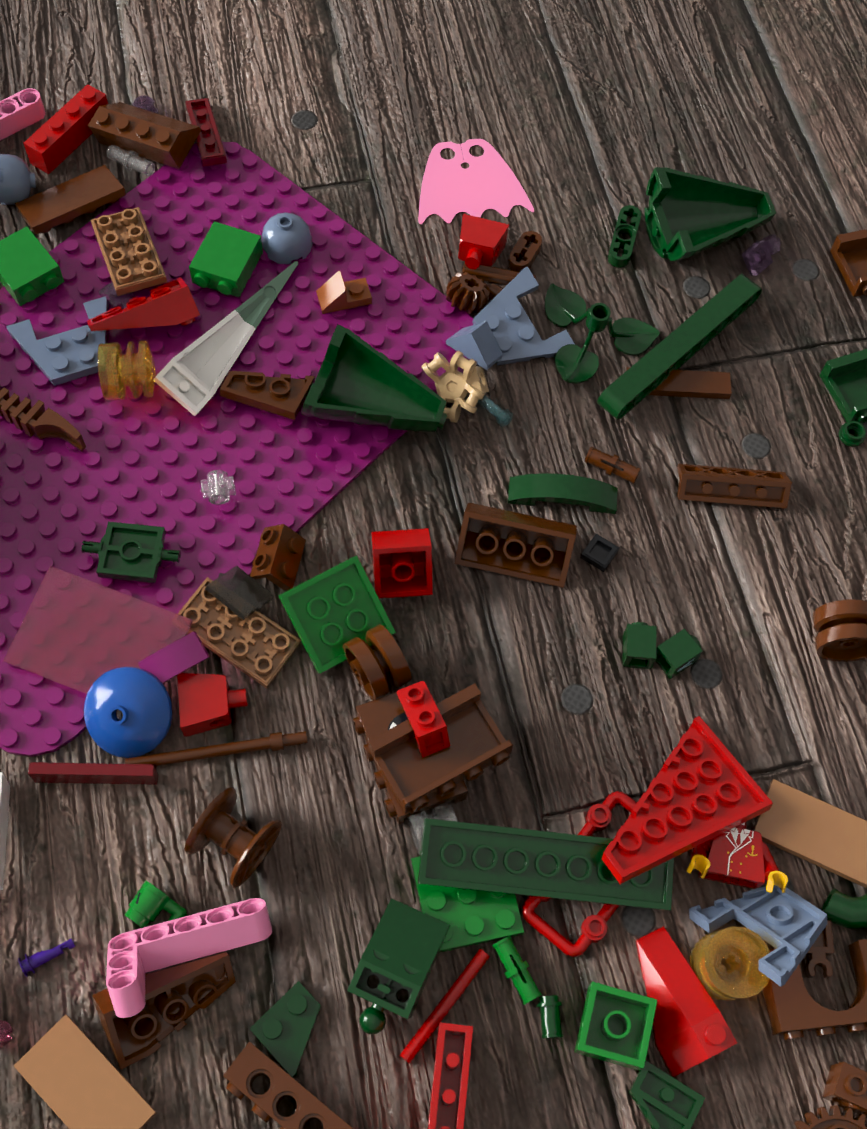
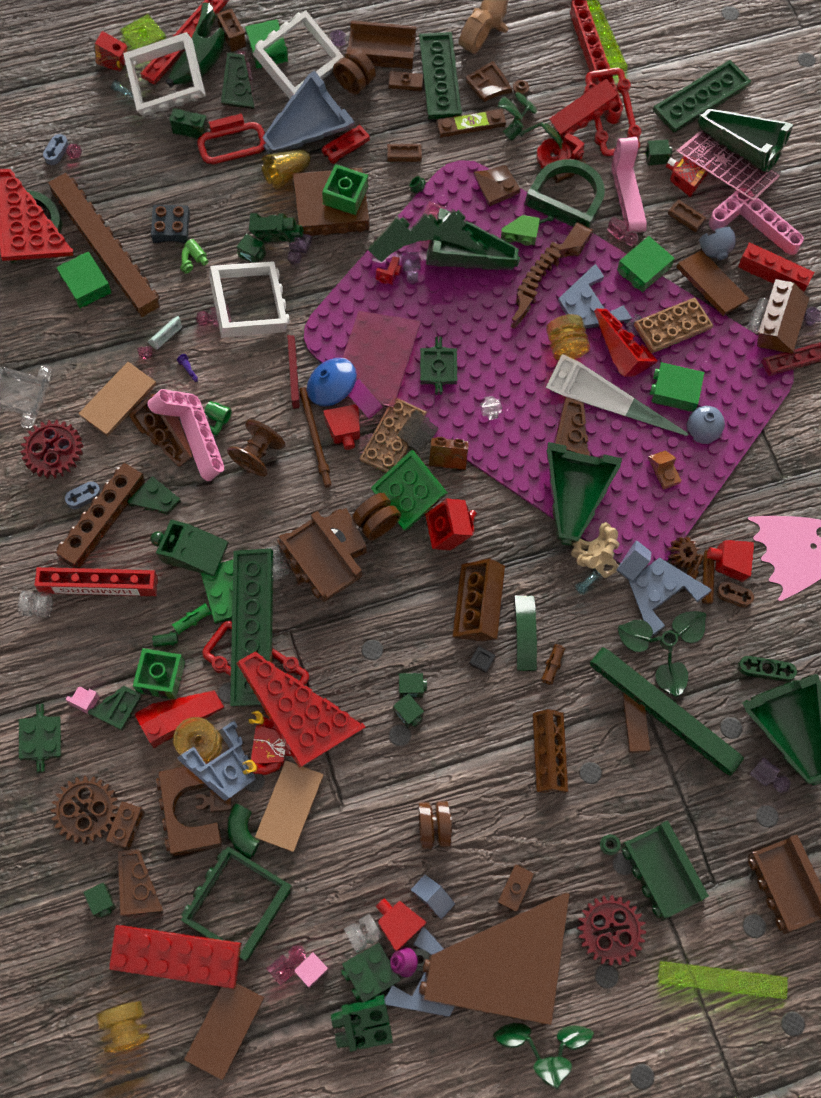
camera: 85 degrees right, 5 degrees up
red bracket [397,681,451,758] -> none
red bar [399,949,490,1064] -> none

